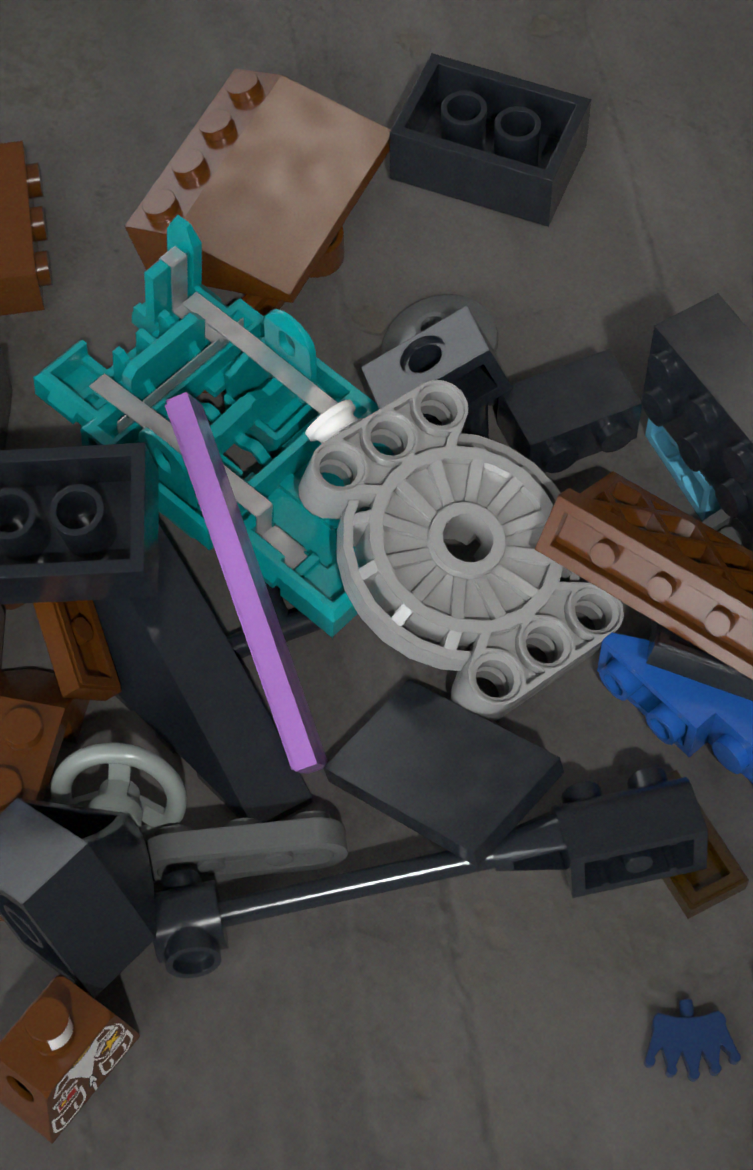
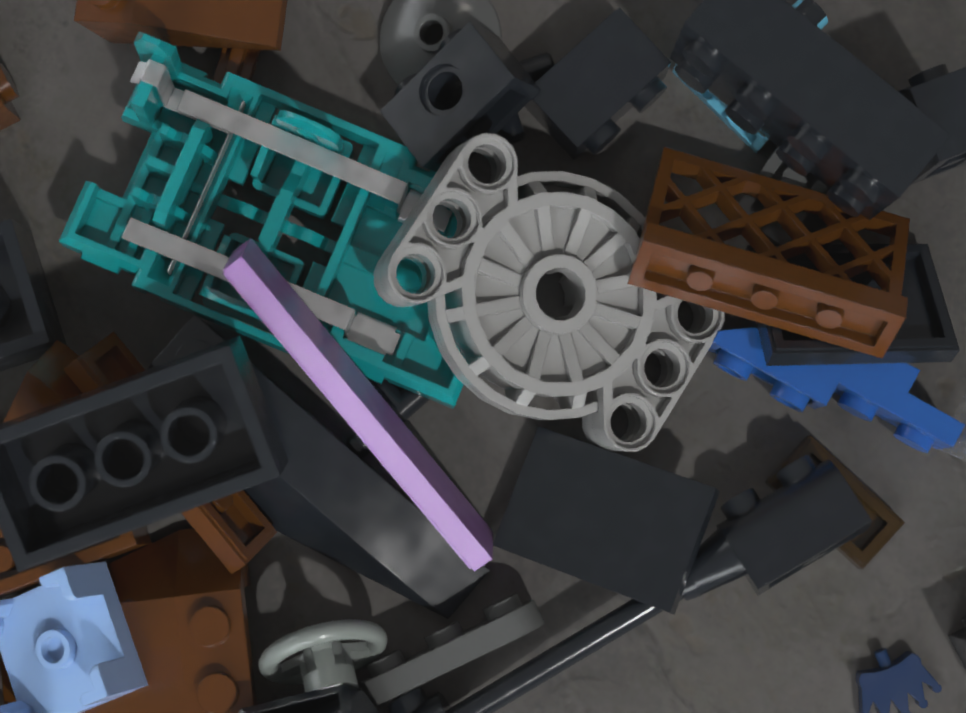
camera: 20 degrees left, 25 degrees up
white bush [305,399,364,444] -> none

